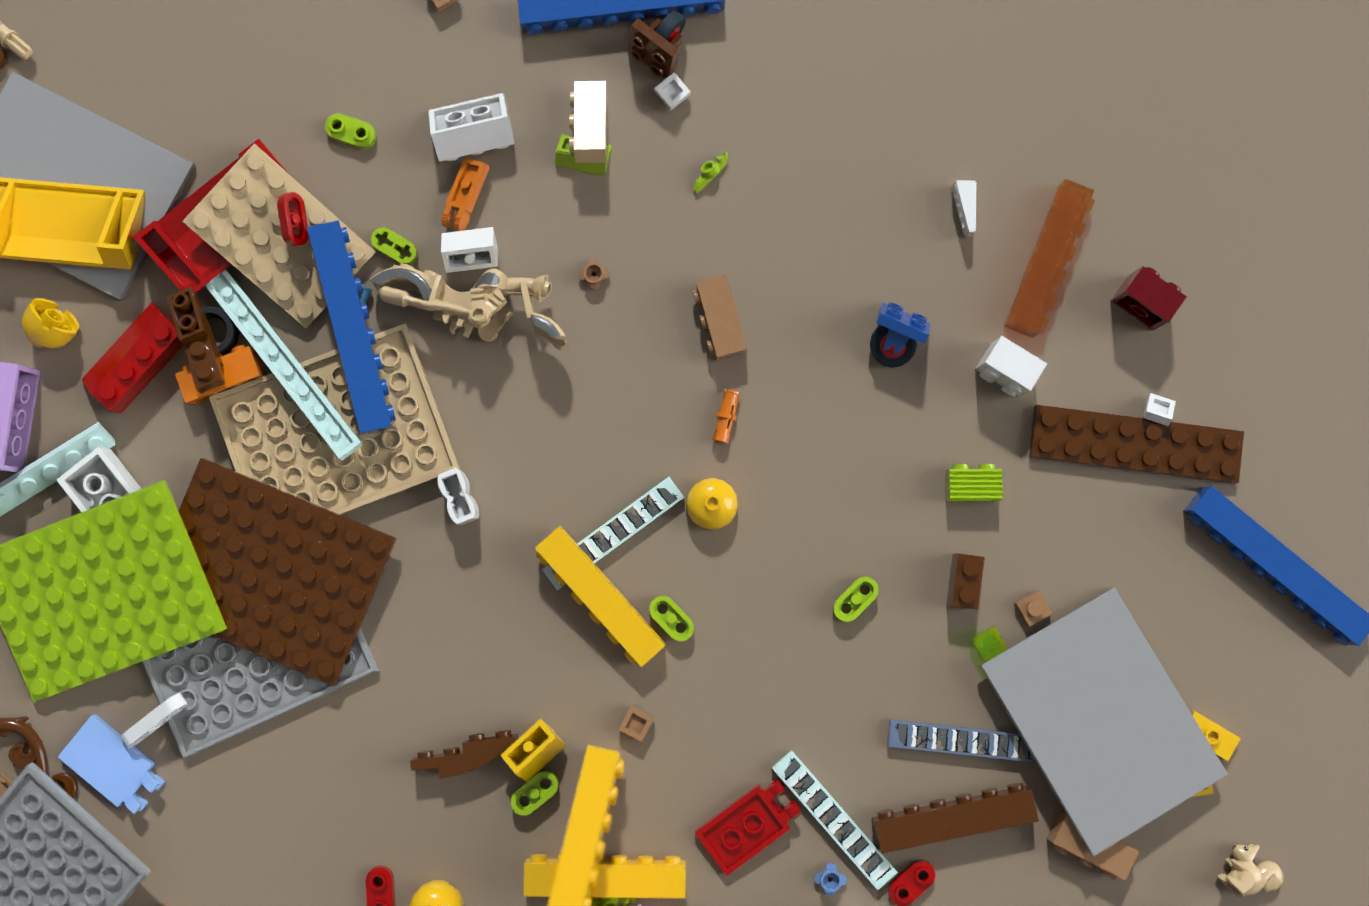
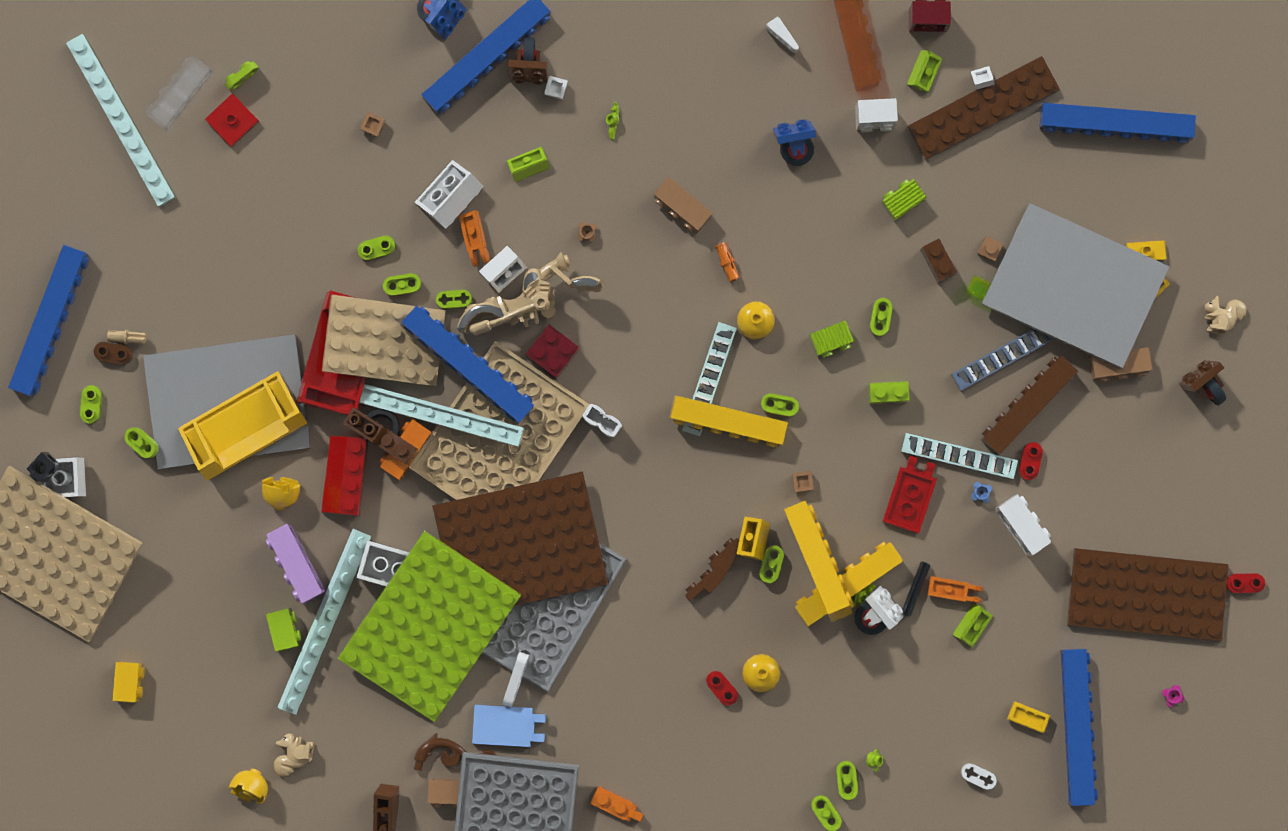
camera: 35 degrees left, 0 degrees up
red plate [277,192,309,247] -> none
brick [569,81,607,163] -> none
none -> lime plate [383,273,421,296]
none -> dark red brick [526,324,580,380]
none -> lime brick [809,320,854,358]
none -> lime brick [868,381,909,404]
none -> lime slope [907,50,942,93]

